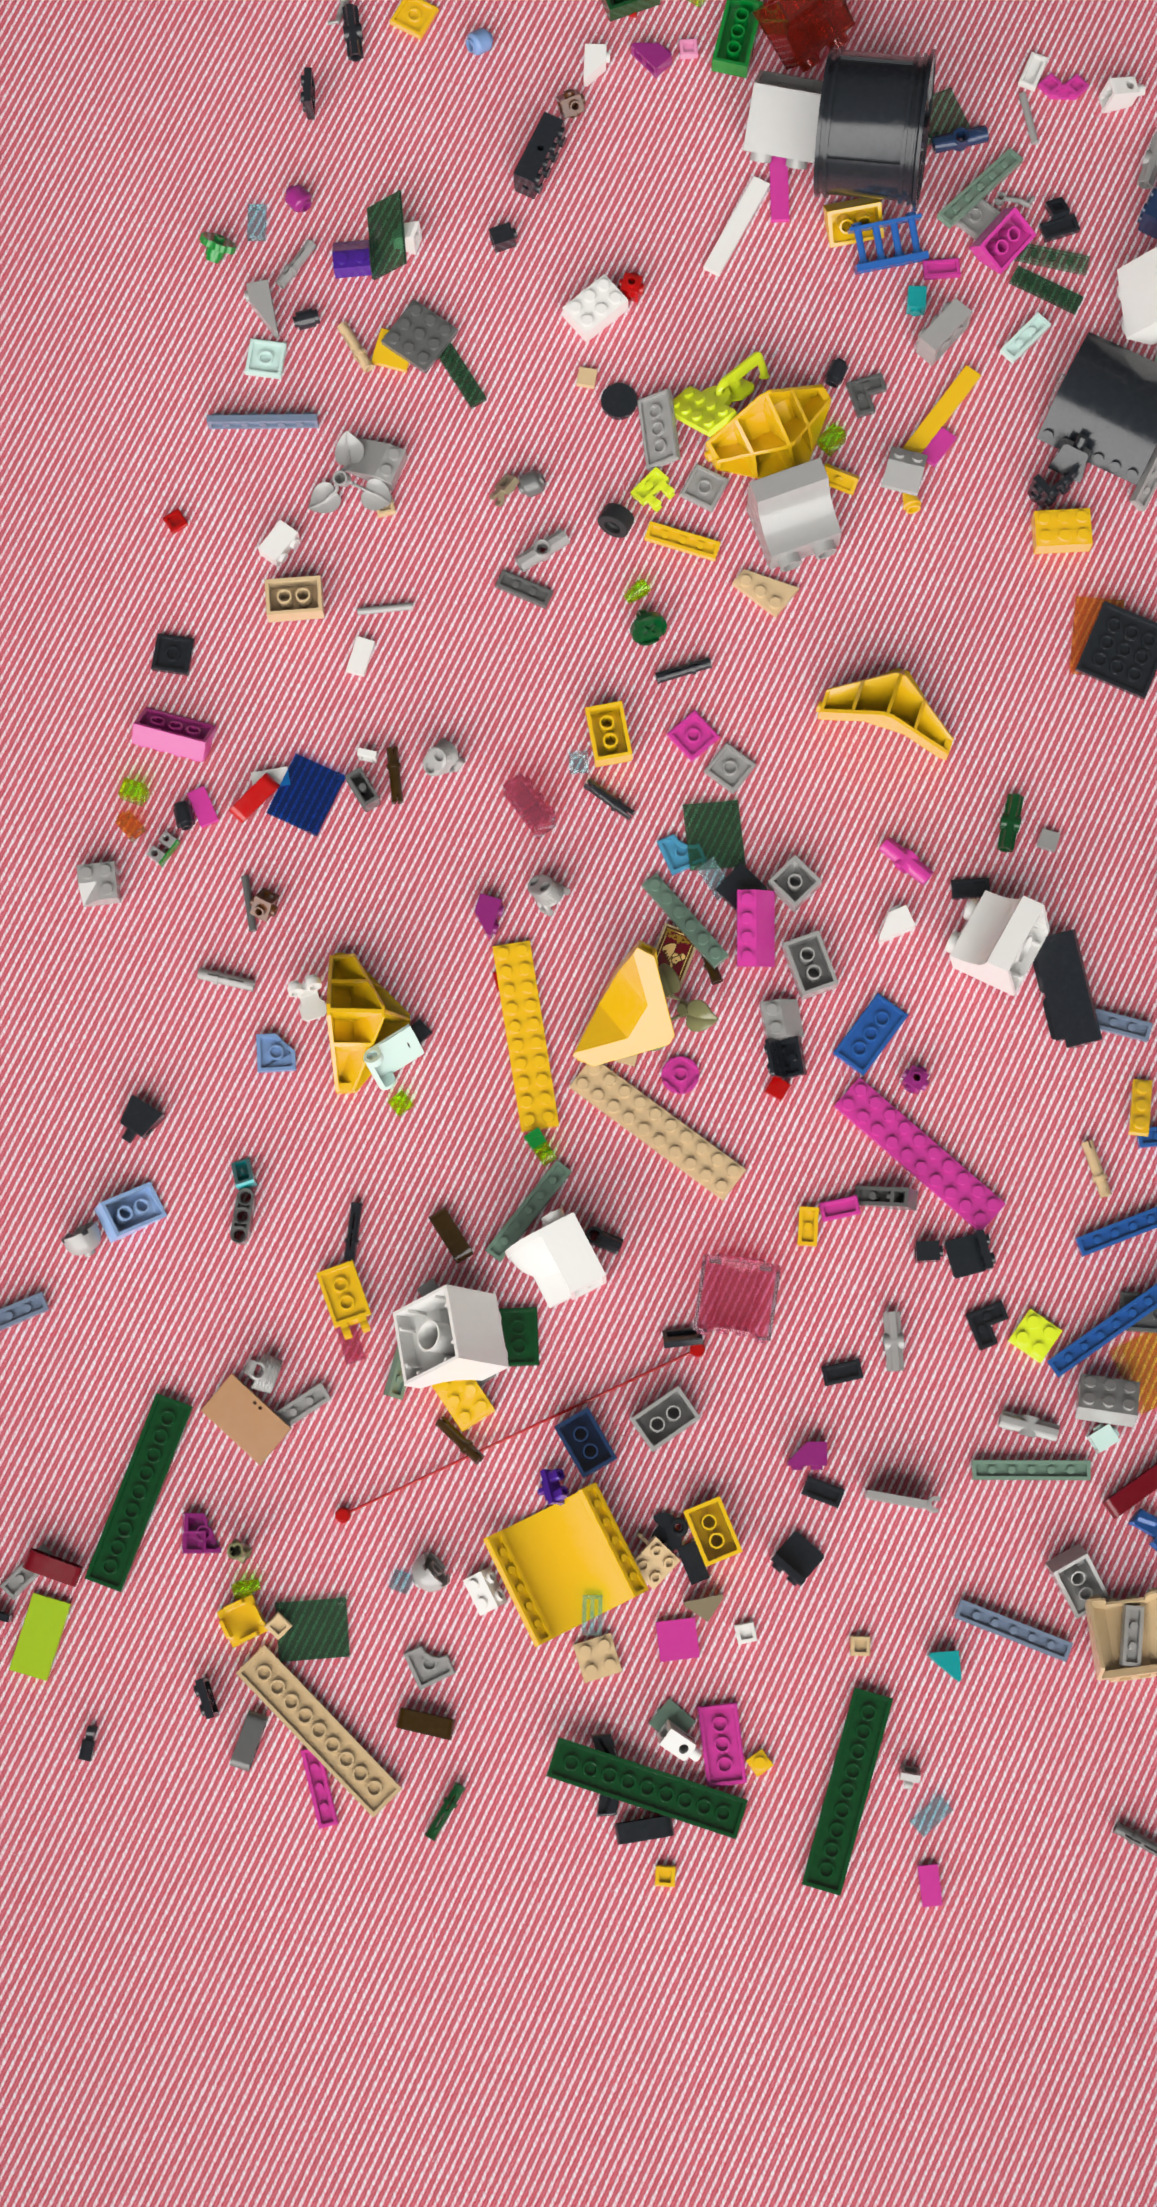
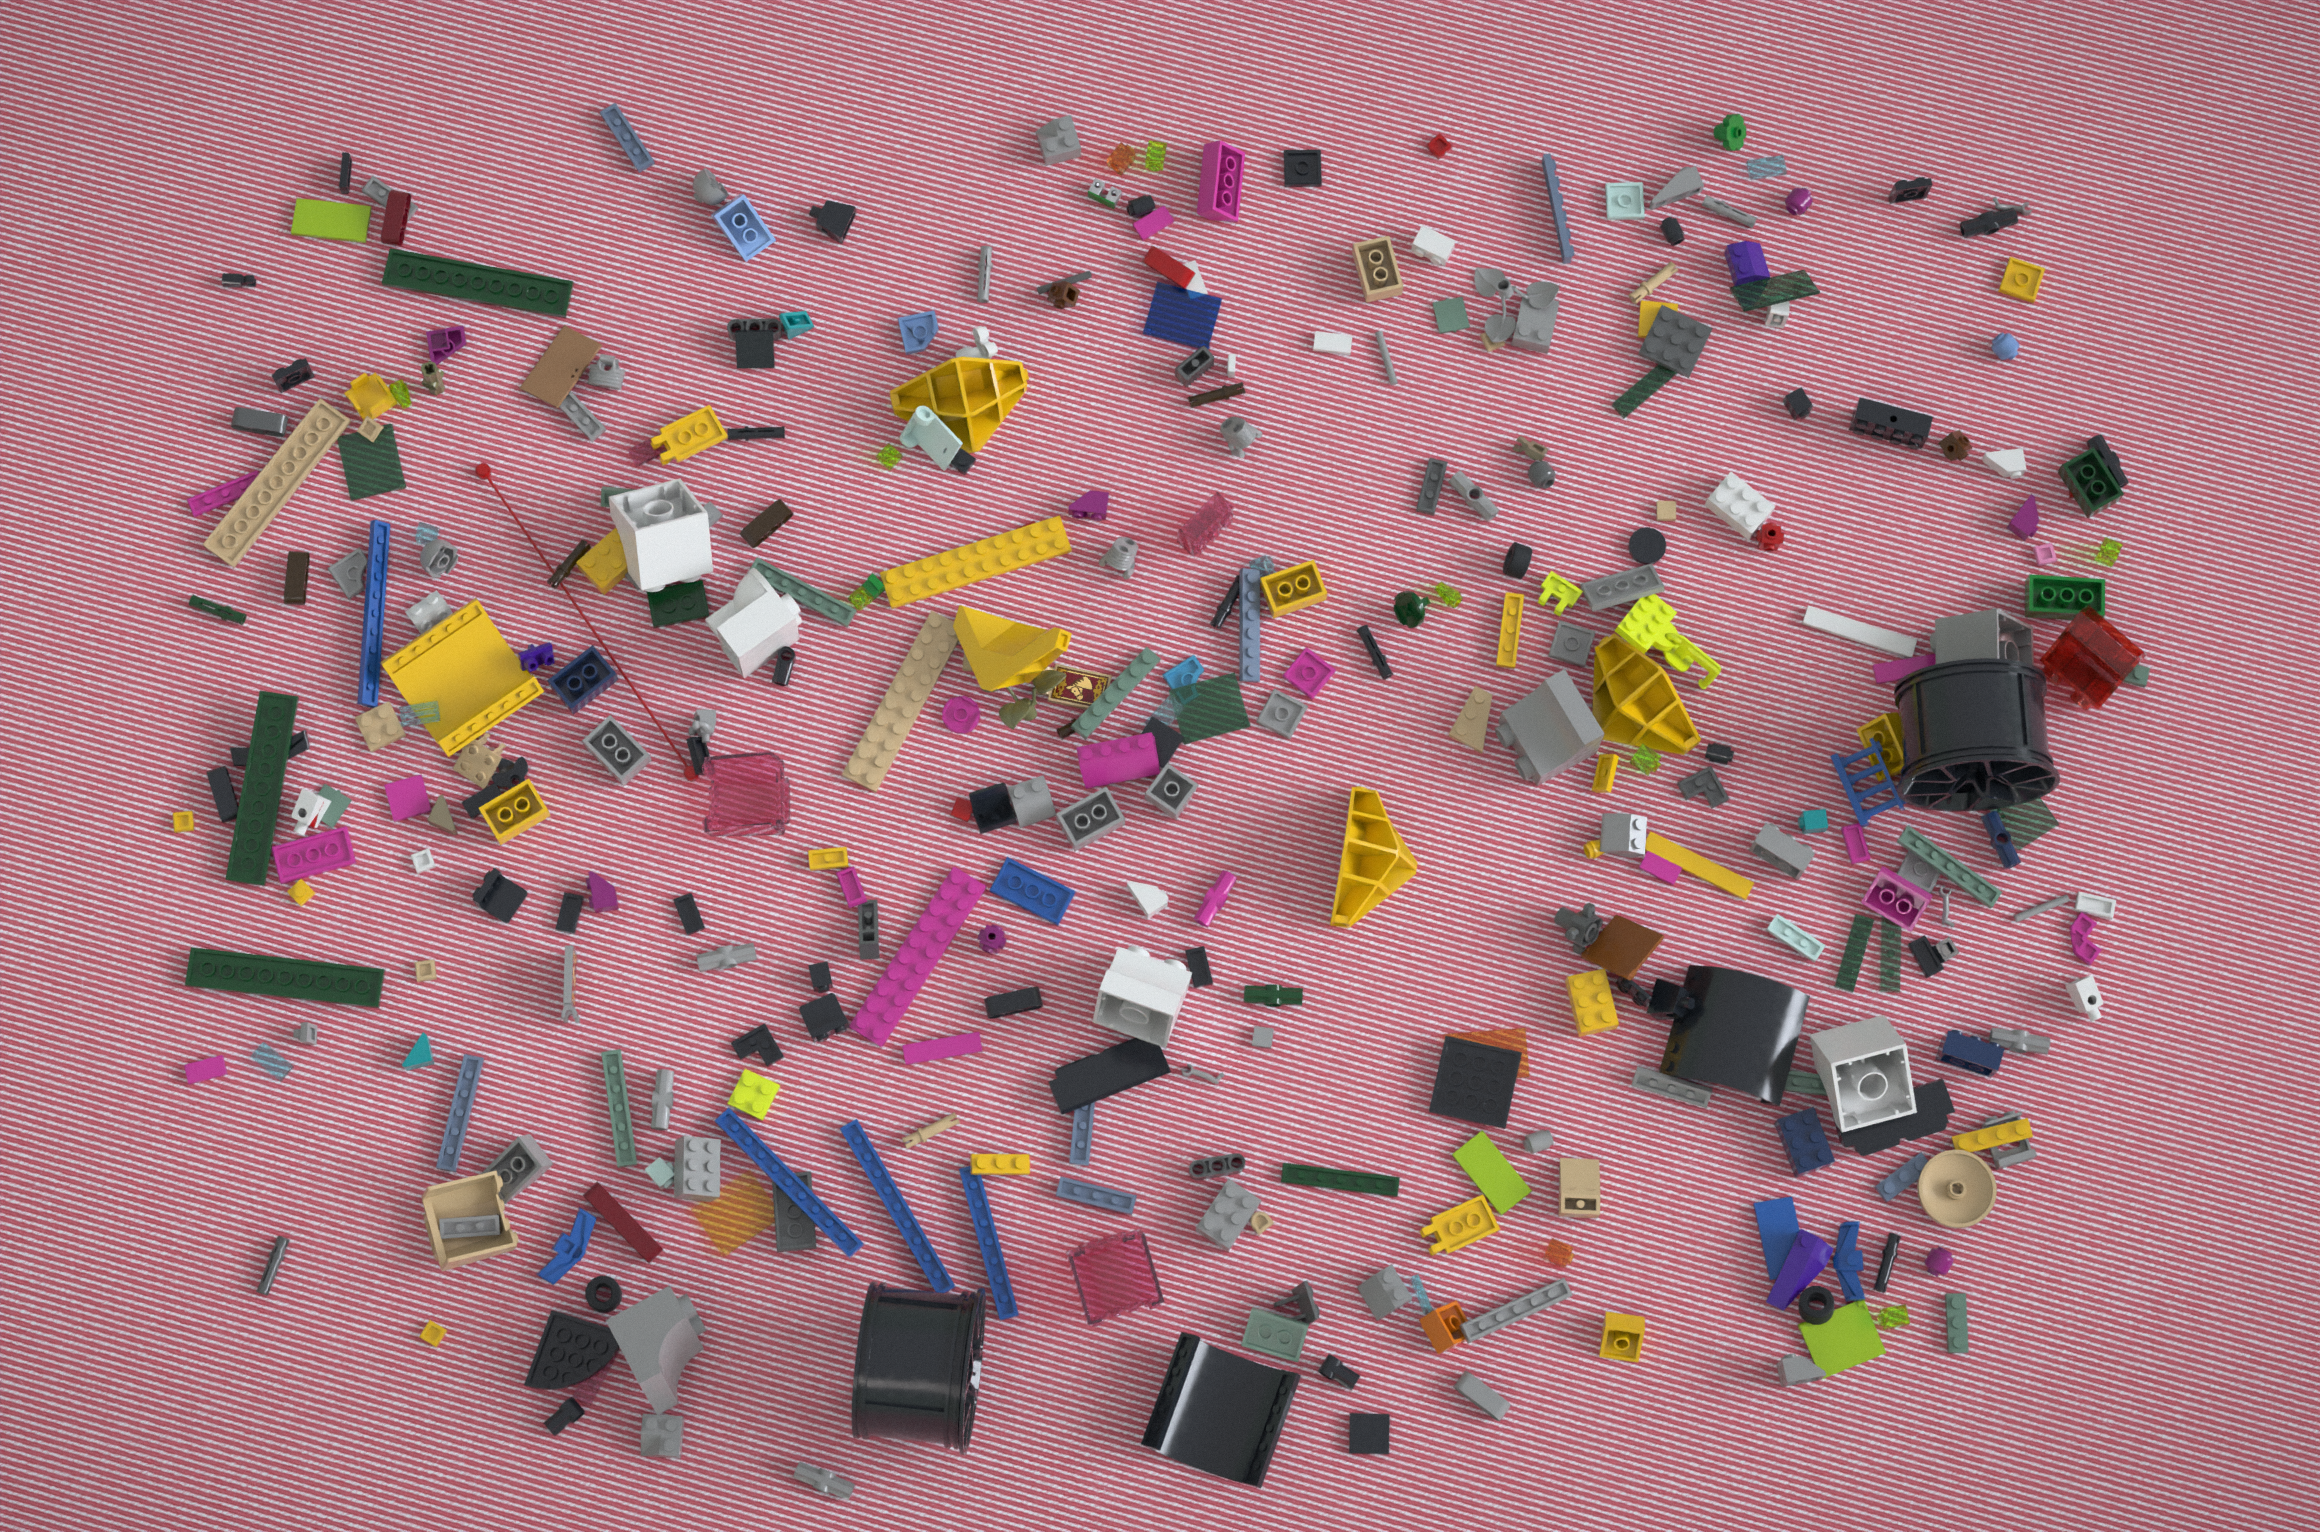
camera: 70 degrees right, 5 degrees down
none -> blue plate [357,520,390,708]
none -> light grey piece [689,710,716,743]
none -> black tile [735,330,775,368]
none -> dark pink tile [902,1032,983,1065]
none -> black beam [984,987,1043,1019]
none -> light grey piece [1181,1064,1224,1084]
none -> sand blue plate [1239,568,1260,683]
none -> sand green piece [1432,297,1470,334]
none -> dark grey piece [1554,903,1603,954]
none -> dark orange piece [1581,914,1665,980]

